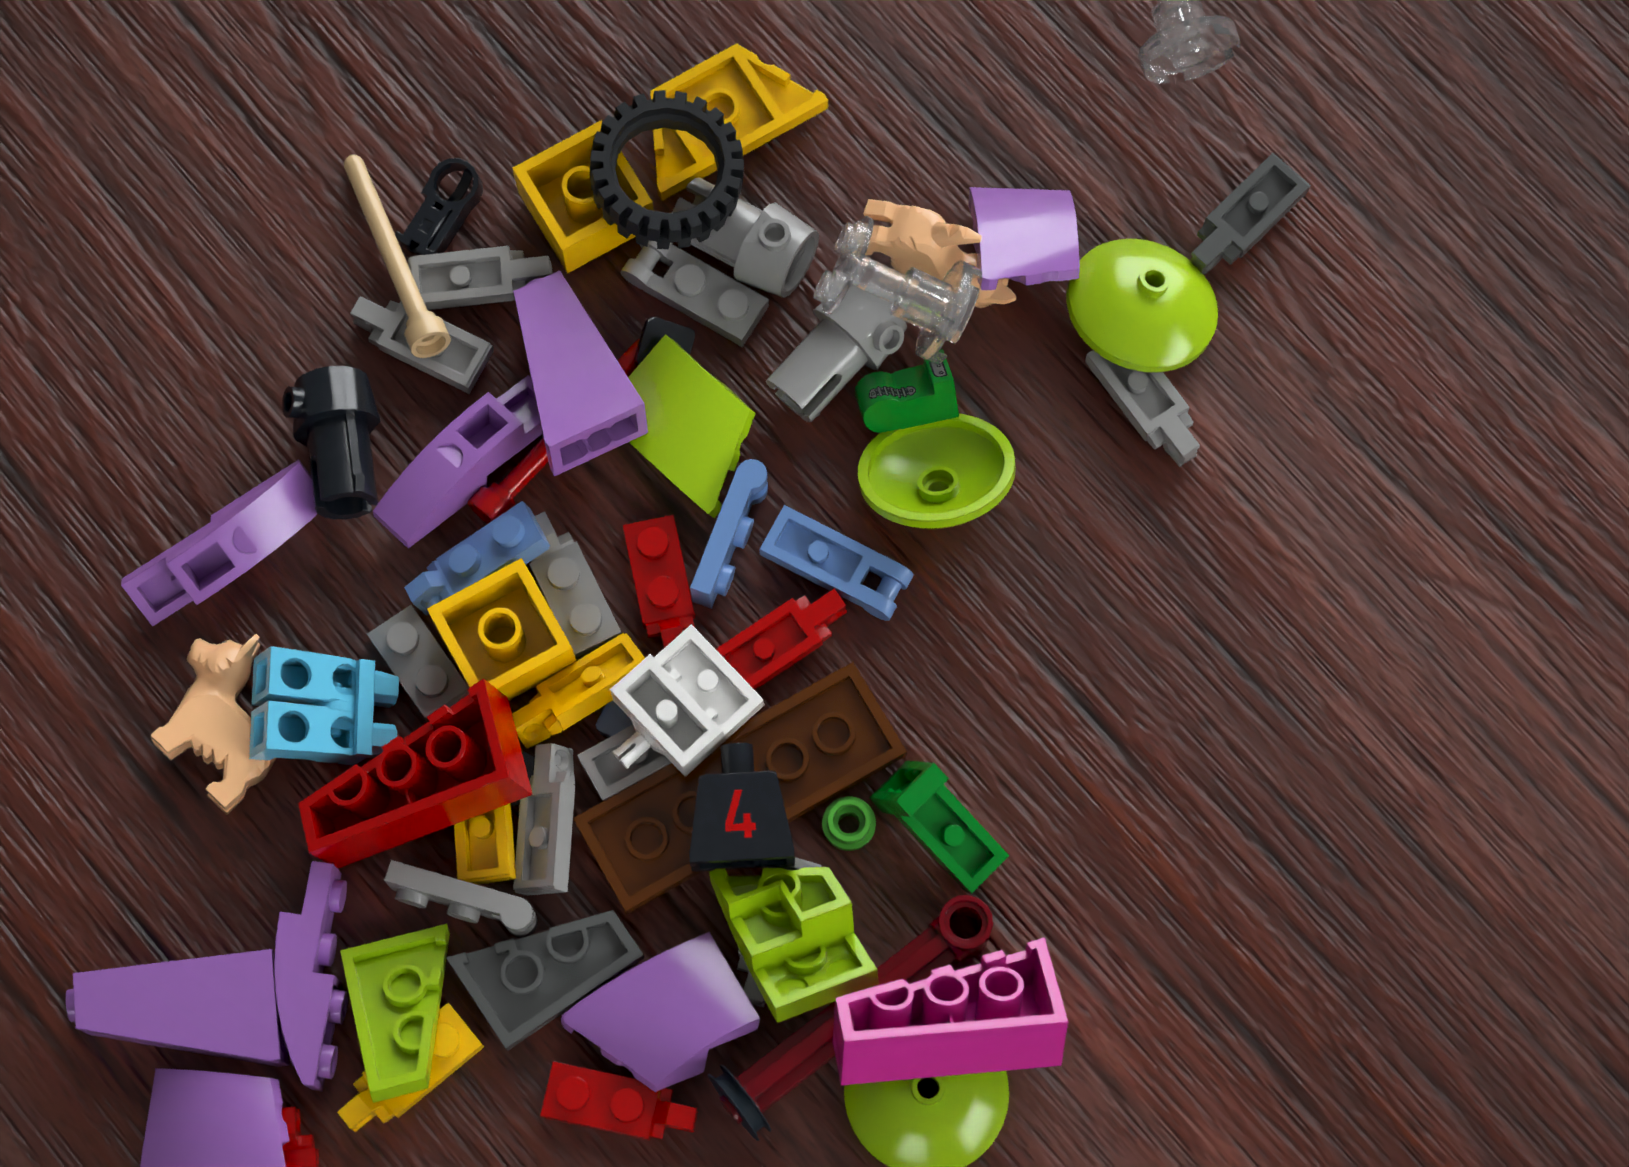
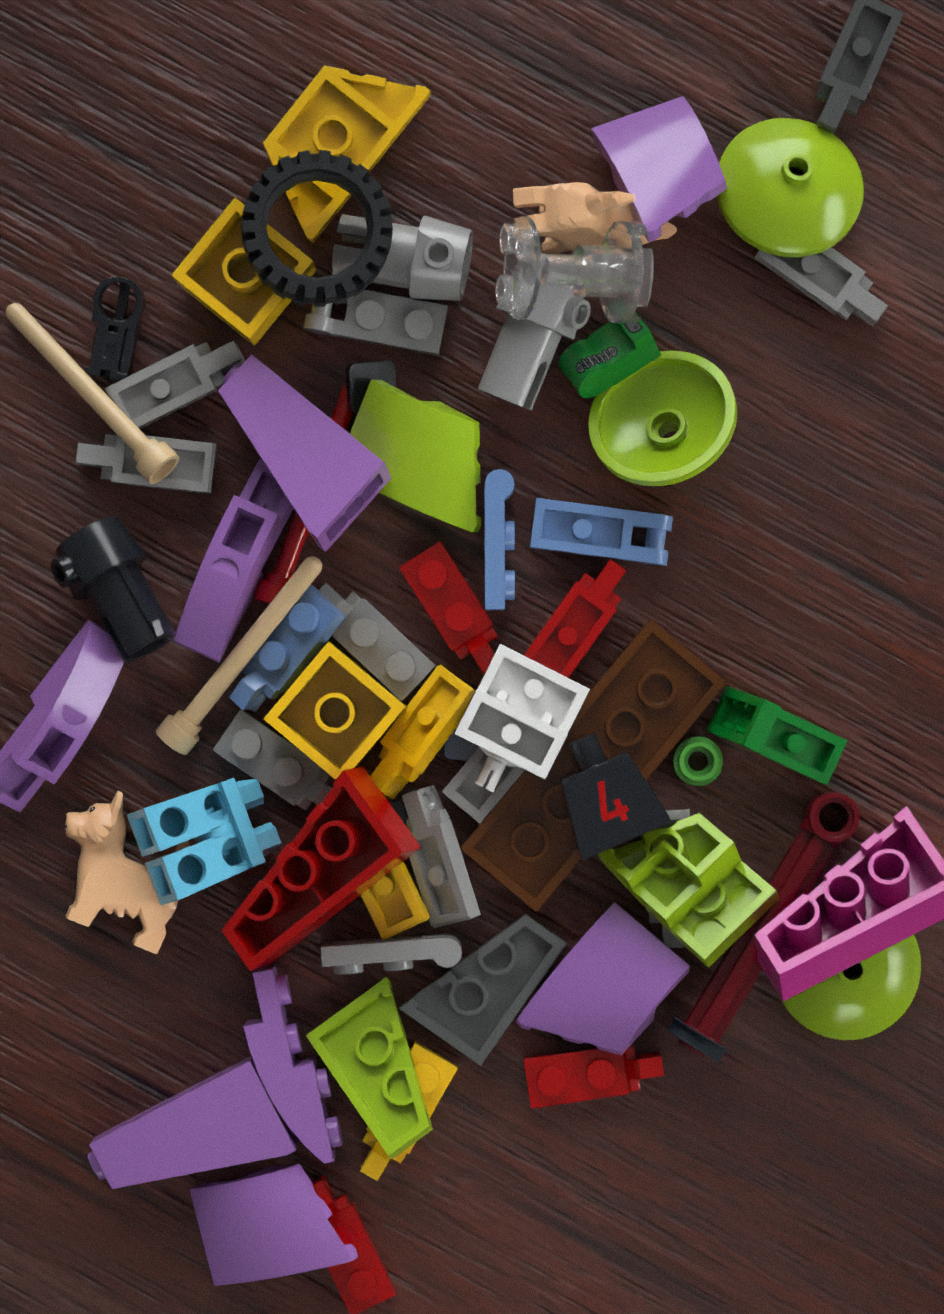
camera: 20 degrees left, 15 degrees up
none -> tan piece [156,556,322,755]

